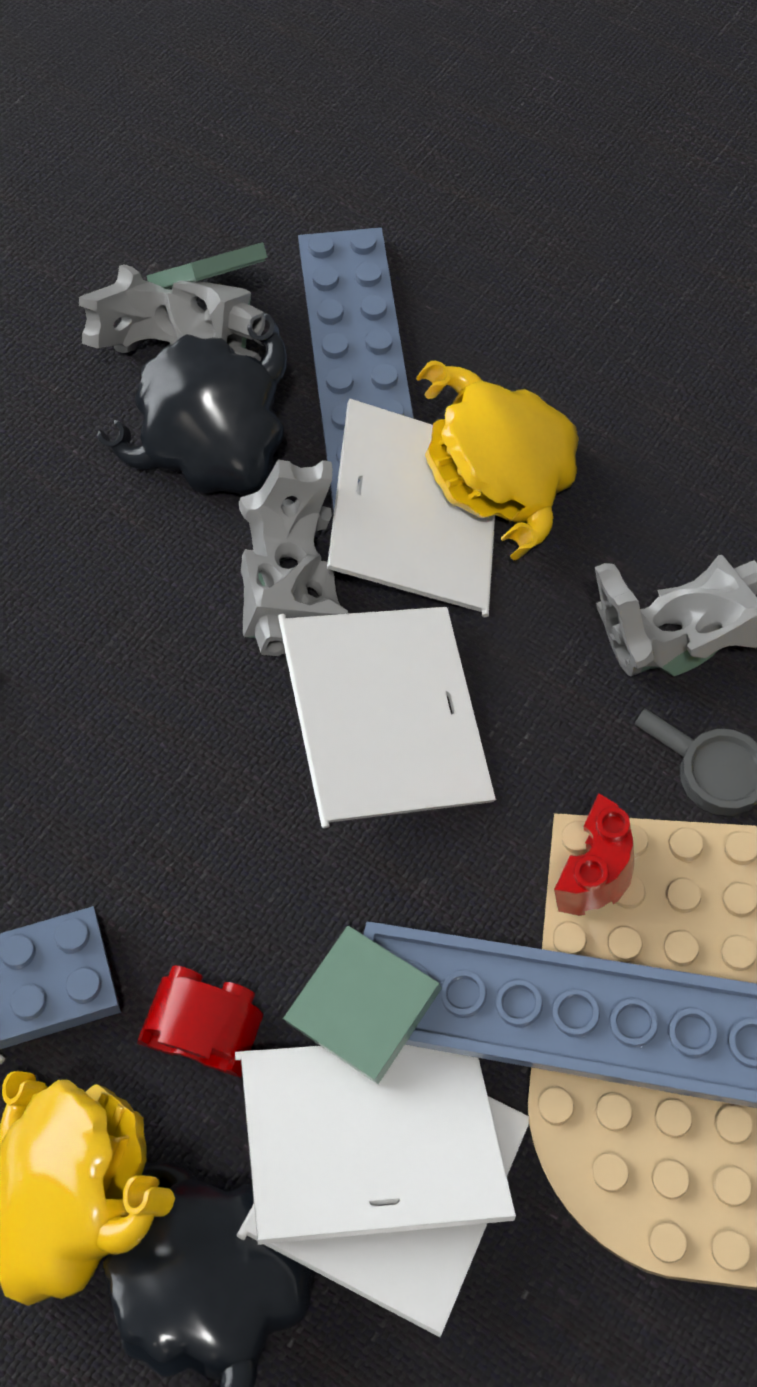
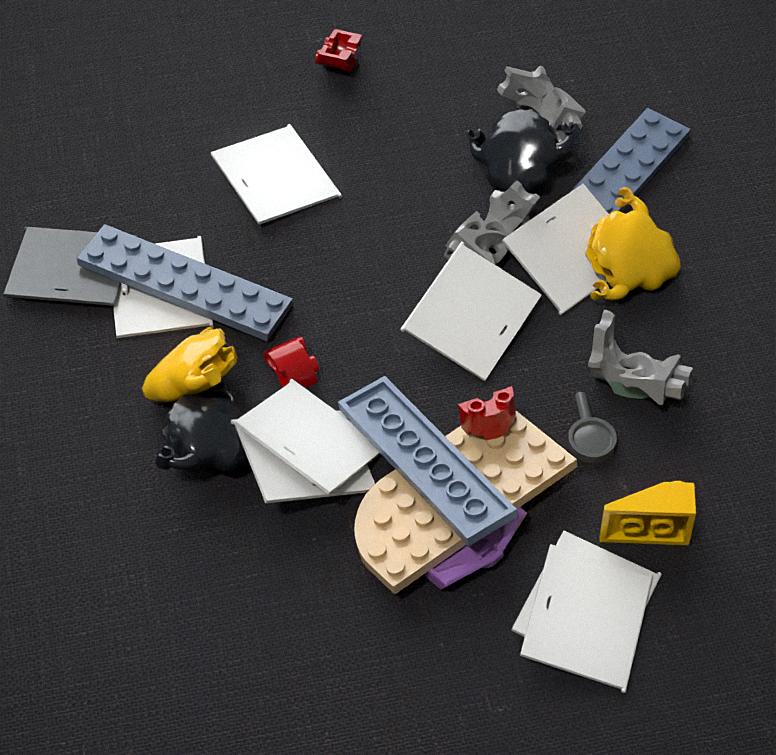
camera: 45 degrees right, 10 degrees down
sand green tile [146,242,268,289] -> none
sand green tile [283,926,442,1084] -> none

